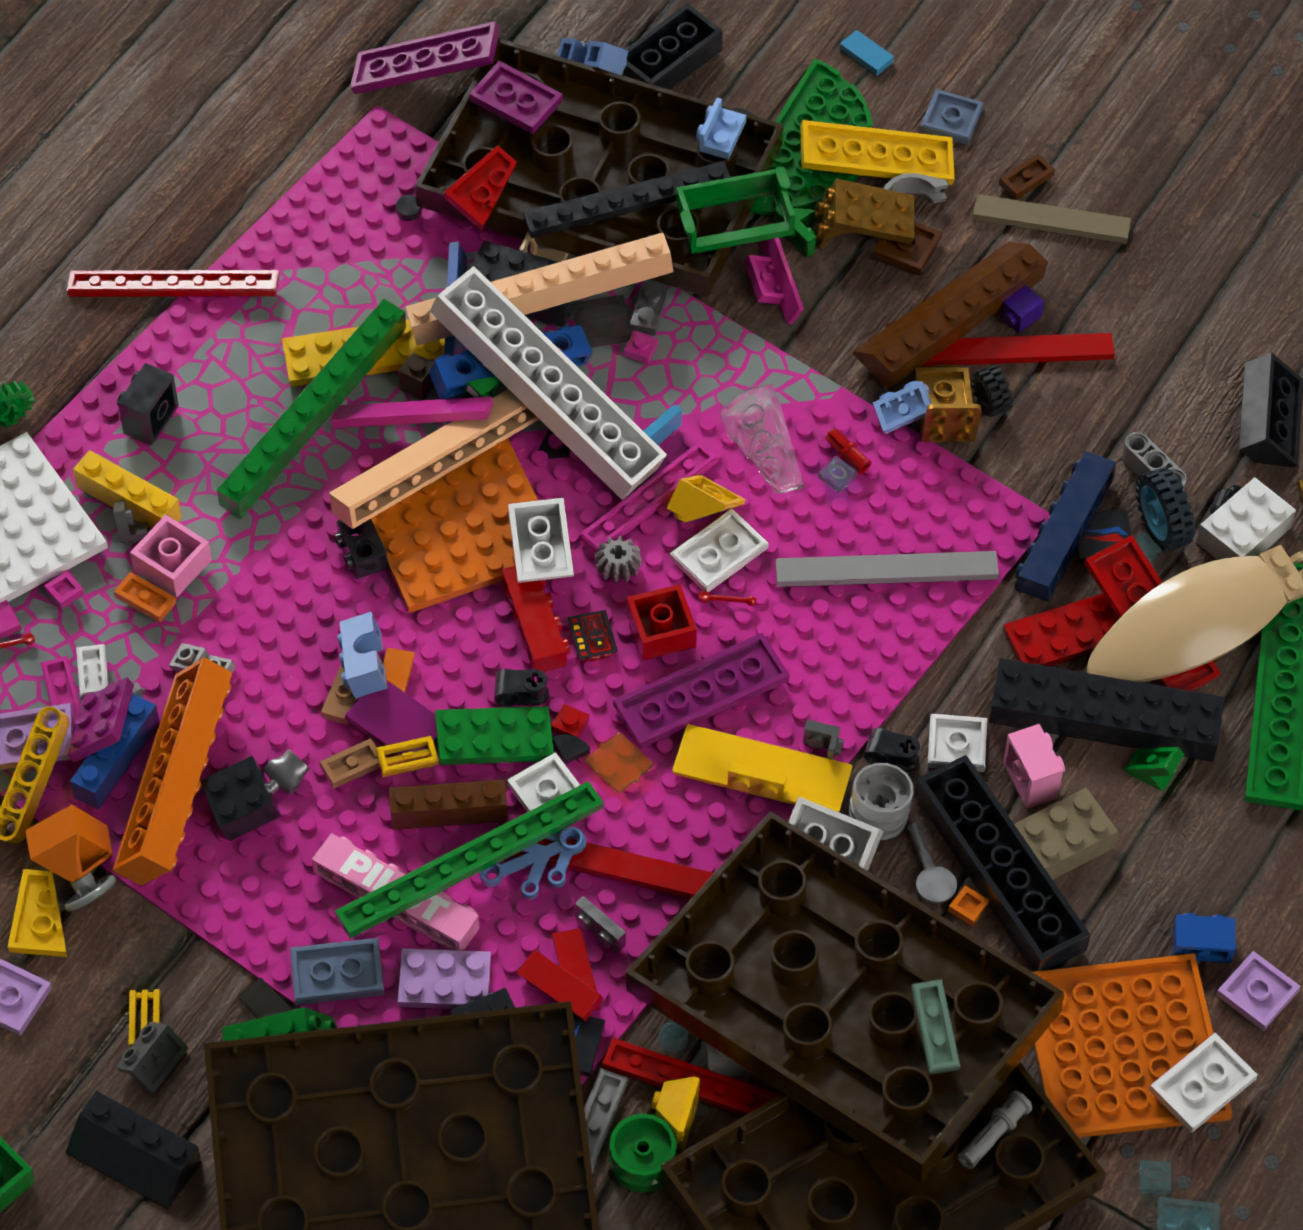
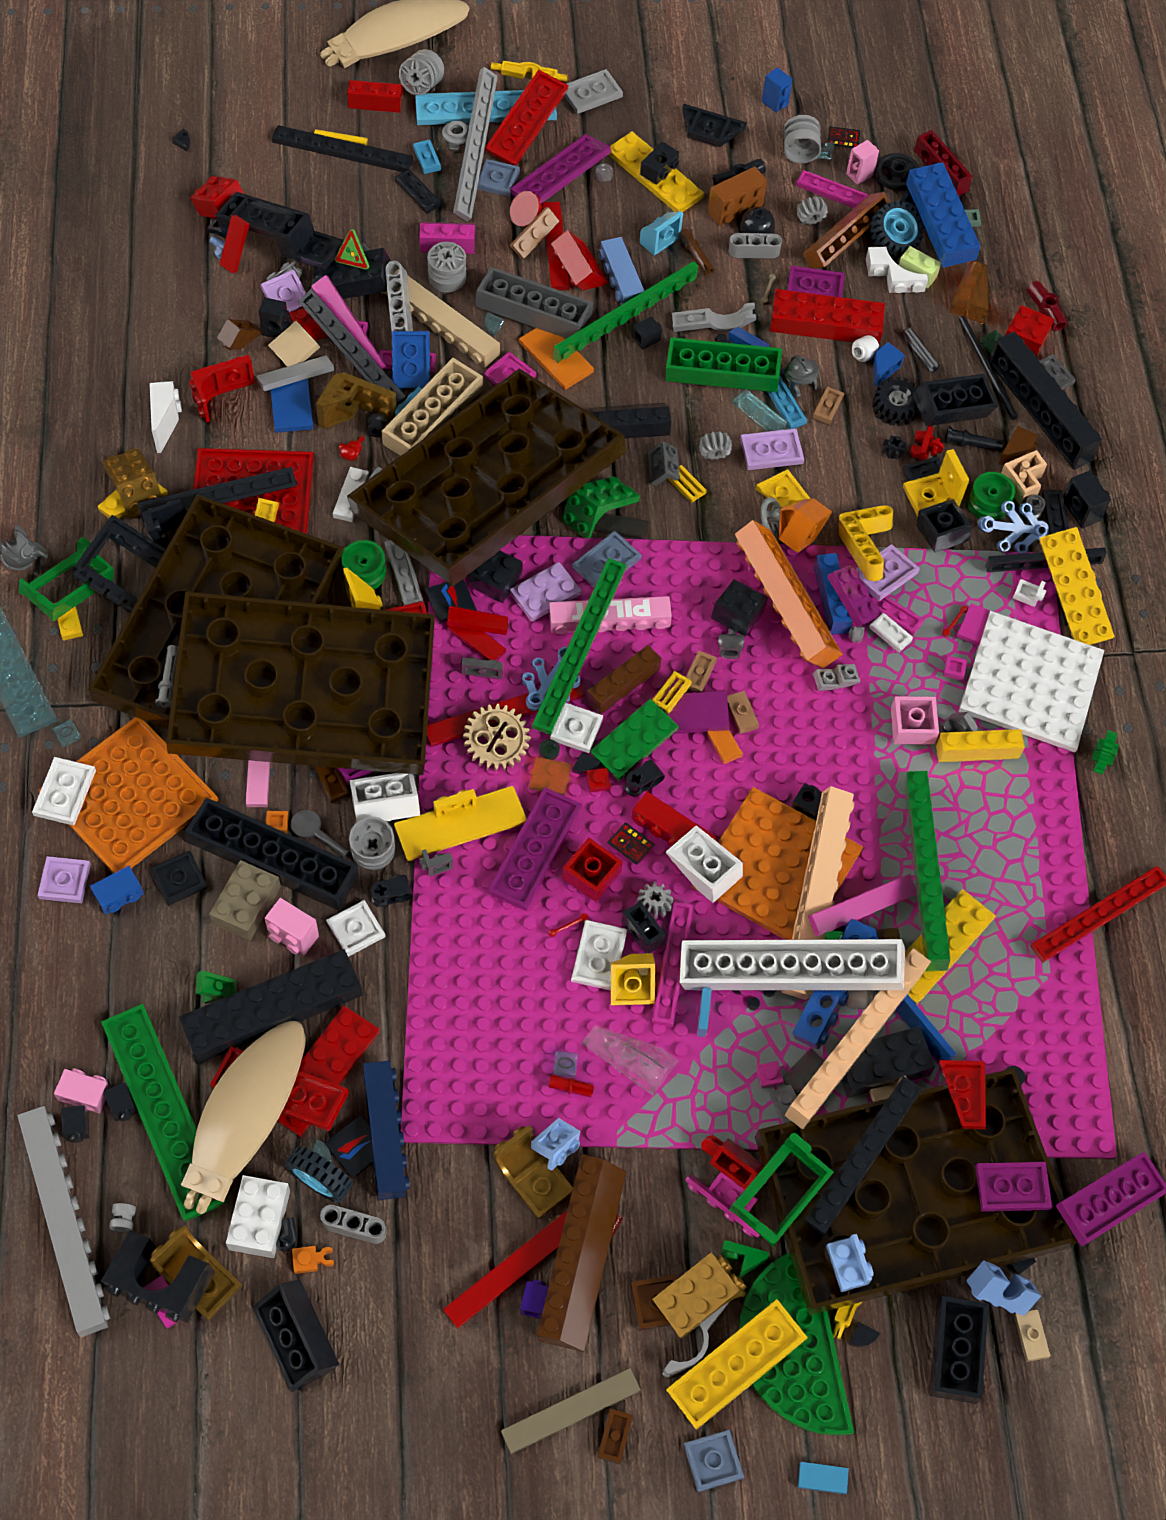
camera: 140 degrees right, 5 degrees up
orange plate [114,572,176,623] -> none
black brick [117,363,179,446] -> none
medium blue arch [337,612,388,699] -> none
light grey tile [775,551,999,587] -> none
sand green tile [911,979,960,1075] -> none
black tyre [971,365,1013,418] -> none
none -> black tile [151,851,208,906]
none -> orange plate [292,1246,334,1274]
none -> tan gear [463,704,531,771]
none -> clear green tile [539,739,560,761]
none -> black brick [621,901,666,953]
none -> light grey gear [699,431,732,460]
none -> red brick [701,1135,764,1190]
none -> tan plate [1014,1310,1050,1362]

